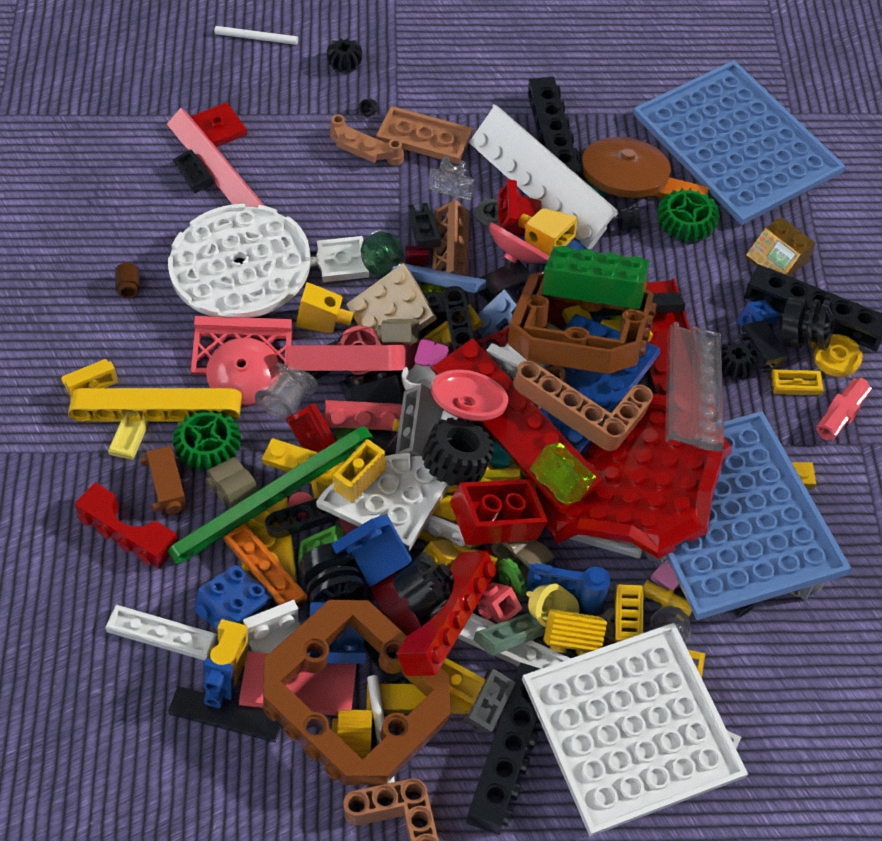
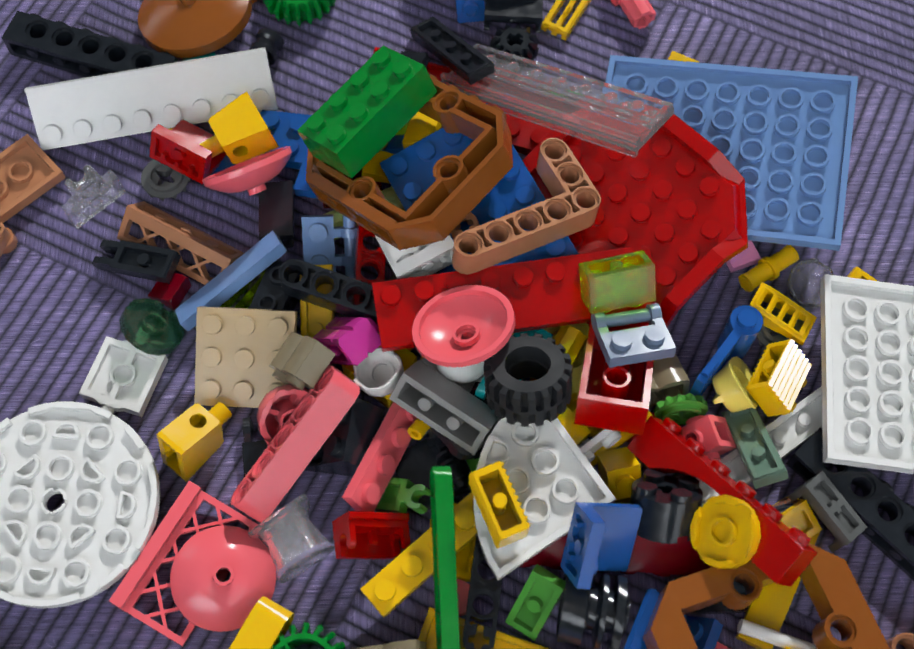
camera: 60 degrees left, 10 degrees up
none -> black tile [410,17,496,85]
none -> sand blue plate [591,303,676,368]
none -> yellow tile [690,495,761,569]

